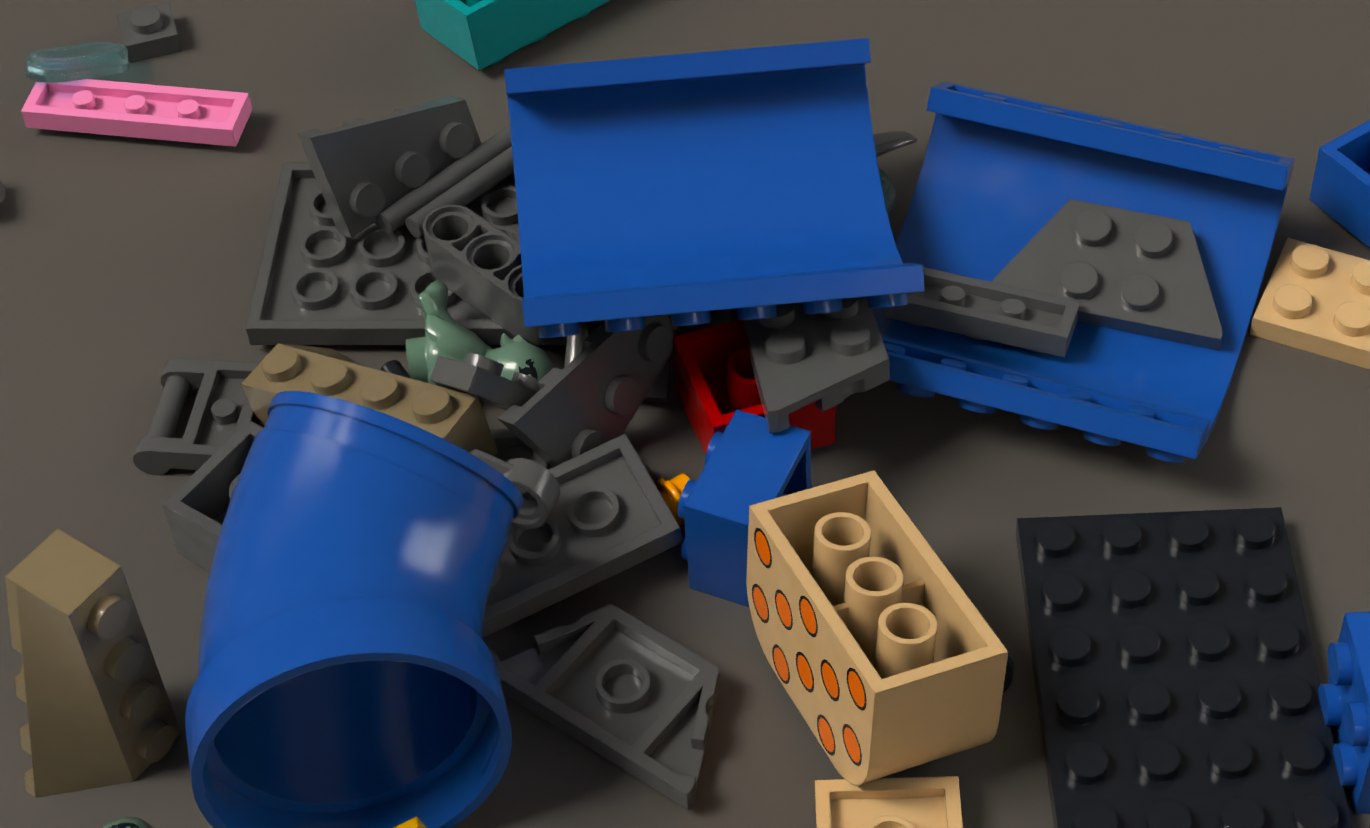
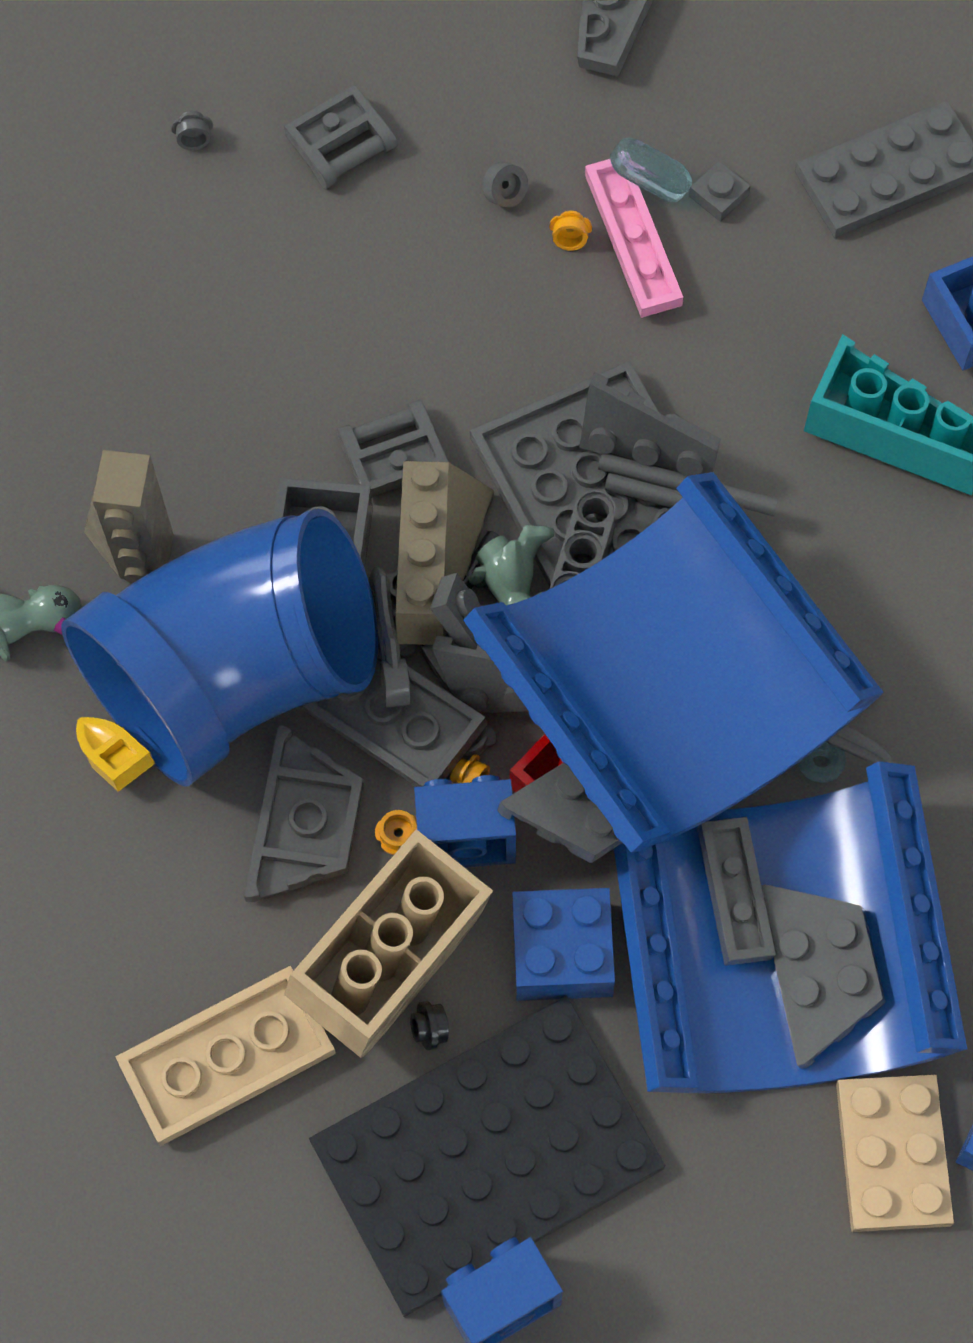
camera: 60 degrees right, 20 degrees up
none -> light orange plate [375,810,417,855]
none -> blue brick [512,888,615,1001]
none -> light orange plate [549,211,592,251]

